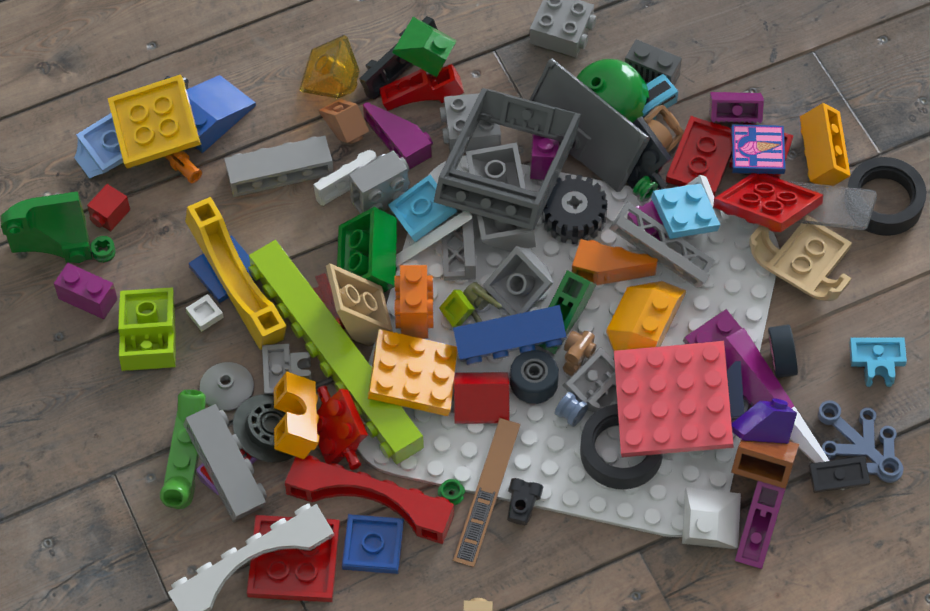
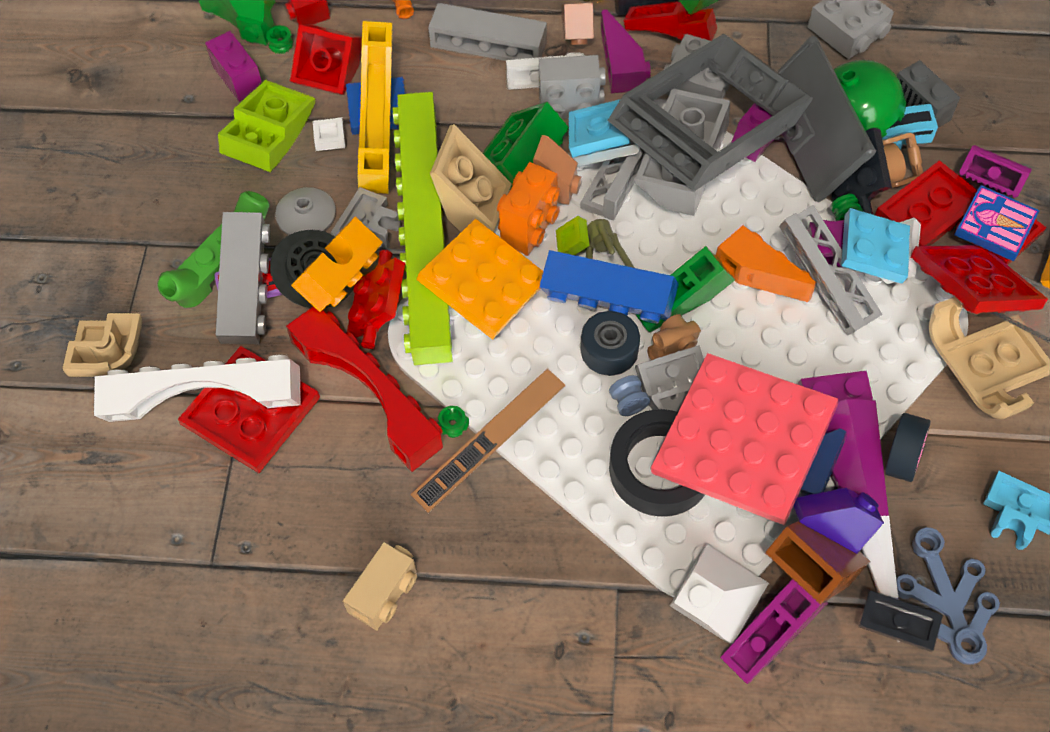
camera: 30 degrees right, 0 degrees up
blue tile [342,514,404,574] -> none
red slope [454,372,509,424] -> none
light grey slope [482,246,553,315] -> none
black plate [507,478,544,526] -> none
black wheel [541,175,608,244] -> none
light orange wedge [606,281,686,352] -> none
none -> tan brick [63,313,142,377]
none -> red slope [290,24,362,95]
none -> nougat slope [533,135,582,205]

